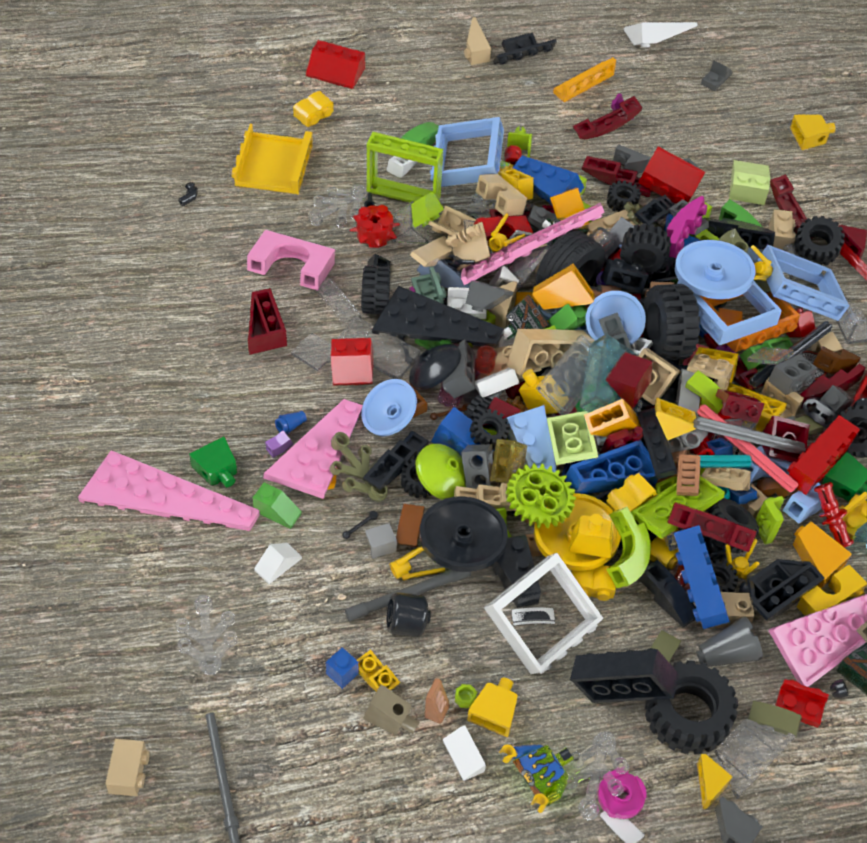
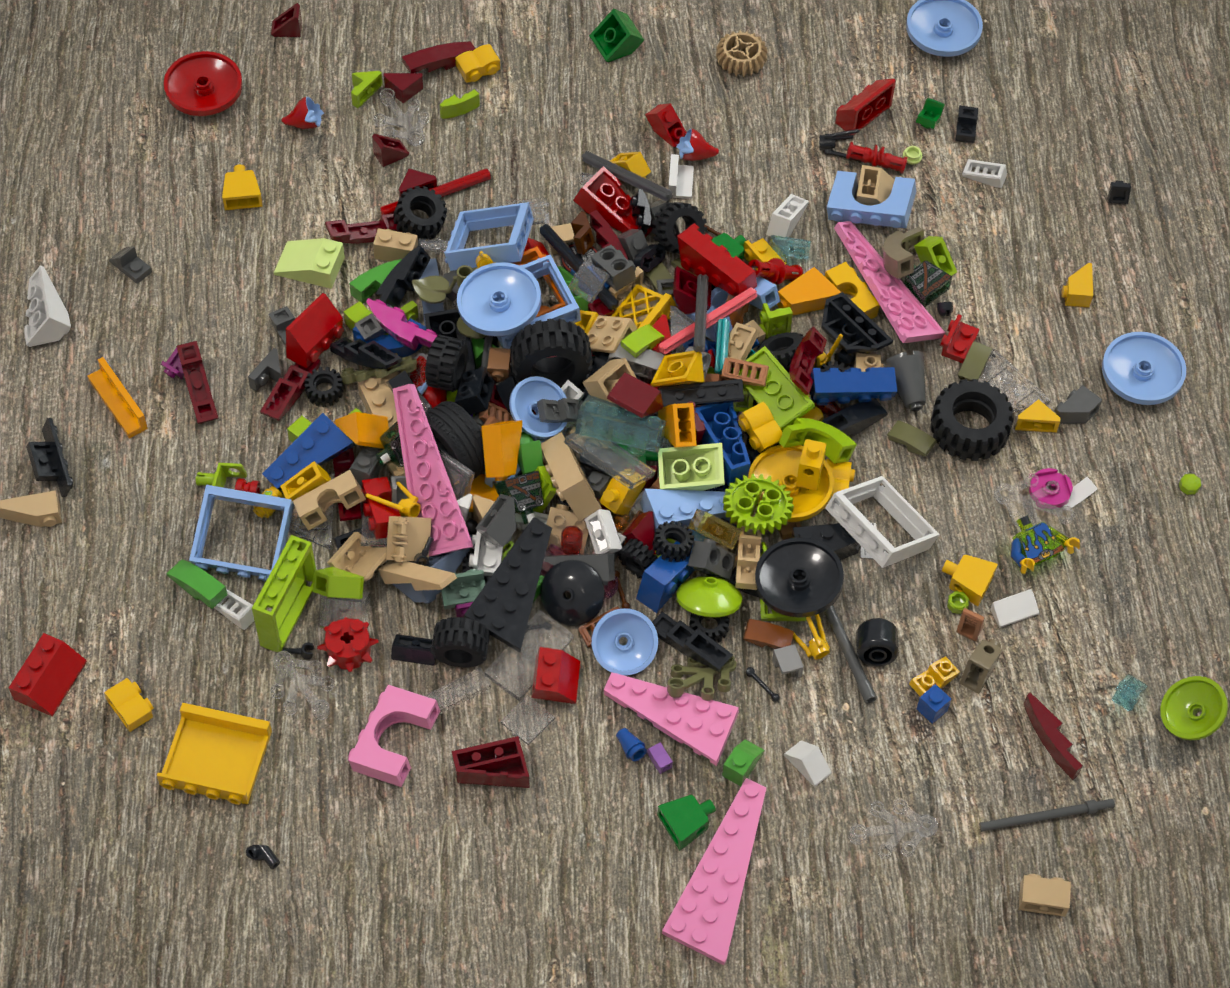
camera: 85 degrees left, 5 degrees up
black brick [570,648,679,703] -> none
dark red bracket [715,388,765,423] -> none
none -> dark red slope [1023,692,1083,780]

